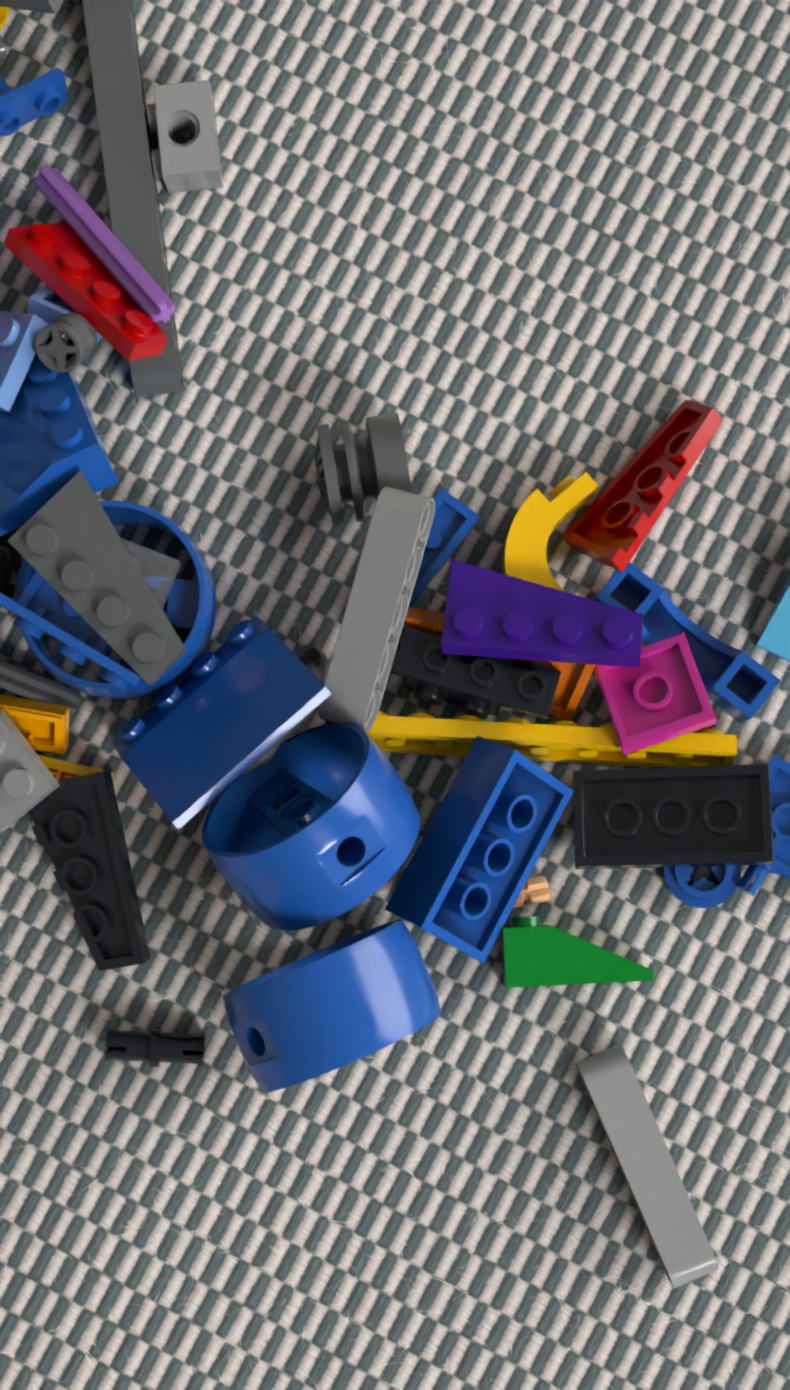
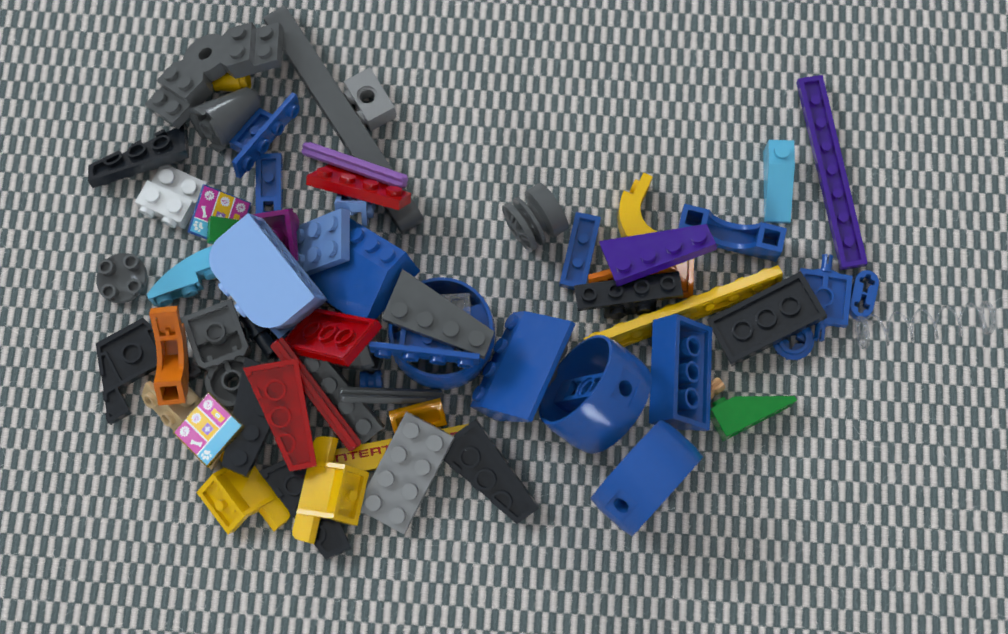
camera: 25 degrees left, 10 degrees down
dark grey wheel [35,313,97,373] -> none
black pin [105,1027,206,1067] -> none
light grey beam [318,486,435,733] -> none
red wing [561,400,722,572] -> none
light grey beam [575,1044,719,1289] -> none
dark pink plate [594,632,717,755] -> none

